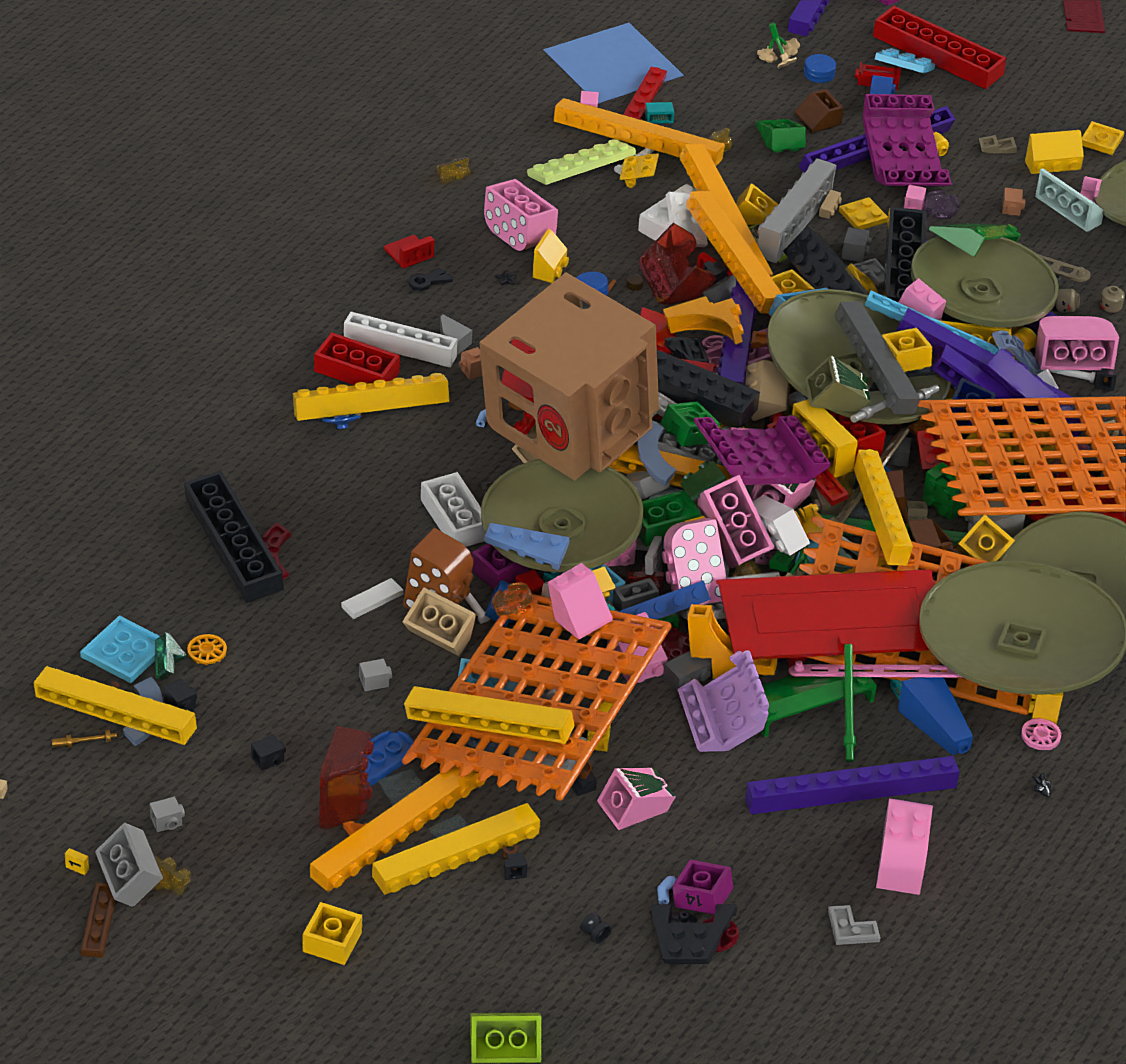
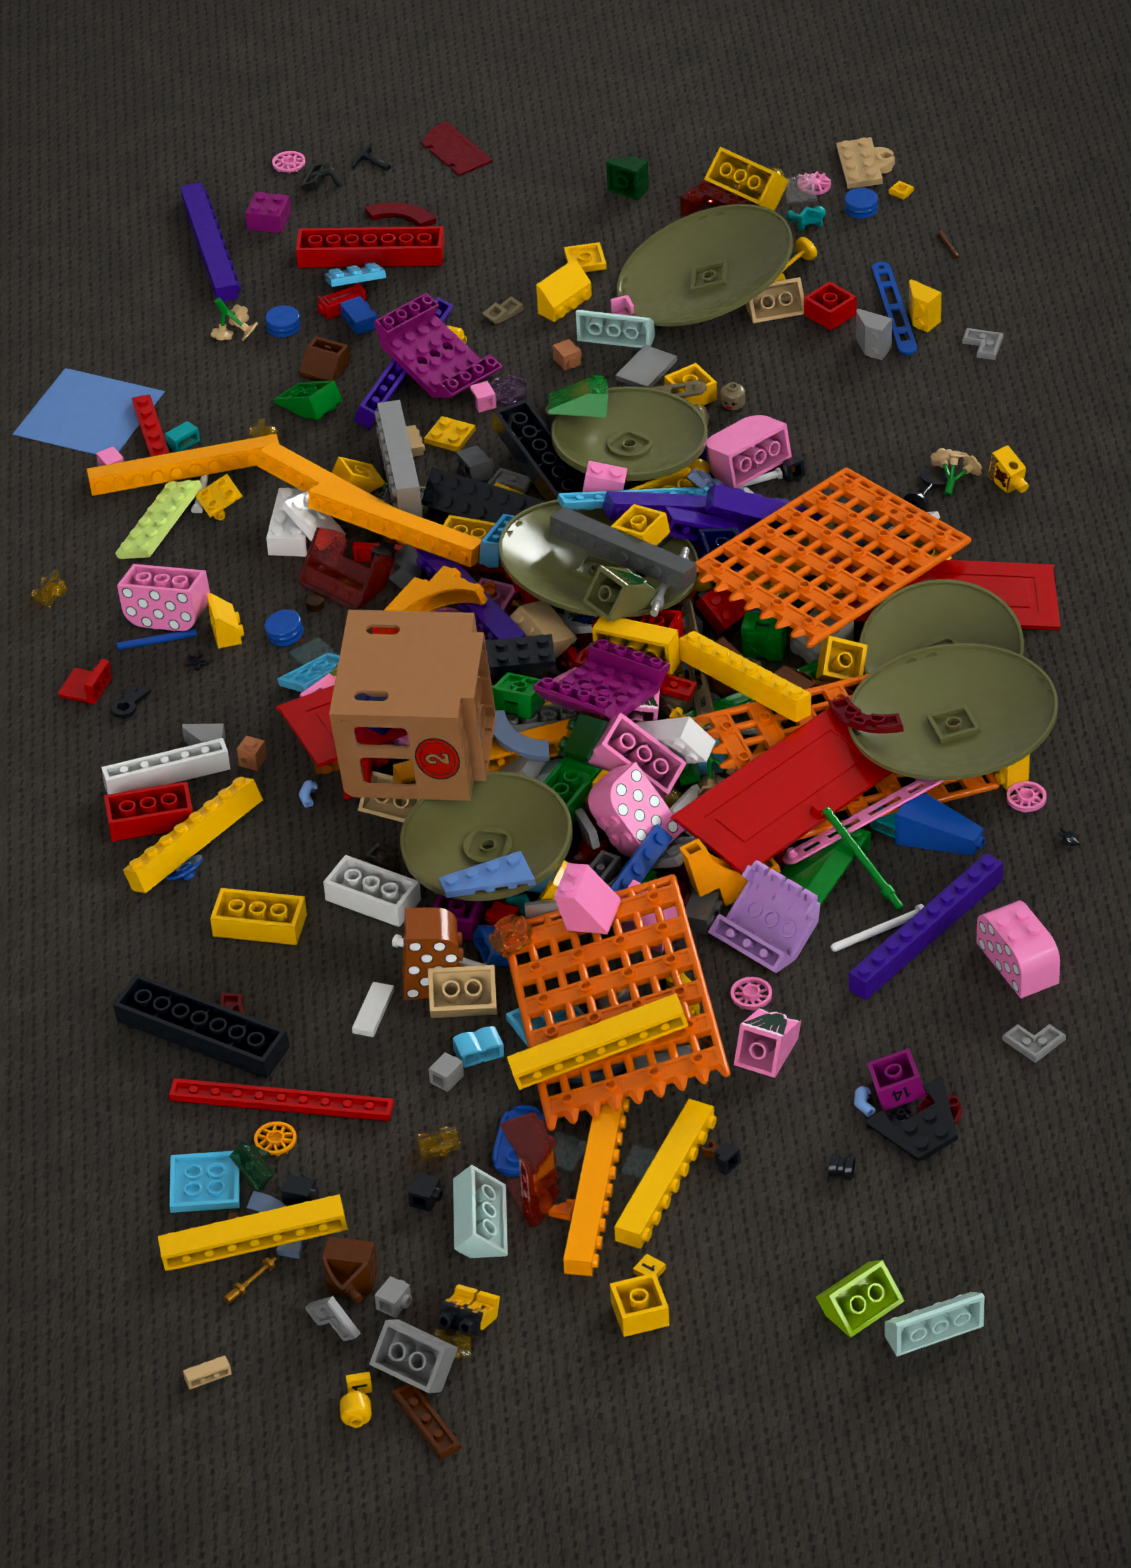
camera: 30 degrees left, 0 degrees up
none -> blue bar [116,628,197,650]
none -> red plate [169,1078,394,1121]
none -> yellow brick [210,888,307,945]
none -> light grey tile [305,1296,361,1341]
none -> reddish brown piece [322,1236,378,1304]
none -> yellow head [340,1390,372,1428]
none -> dark red tile [365,202,436,227]
none -> clear yellow hips [417,1126,461,1160]
none -> hips [438,1284,500,1336]
none -> medium azure brick [453,1026,504,1067]
none -> light aqua slope [453,1165,508,1258]
none -> light grey tile [615,345,677,388]
none -> yellow tile [633,1254,666,1278]
none -> yellow brick [664,363,717,407]
none -> bright pink wheel [731,977,772,1010]
none -> dark red tile [828,697,904,734]
none -> white bar [830,904,924,952]

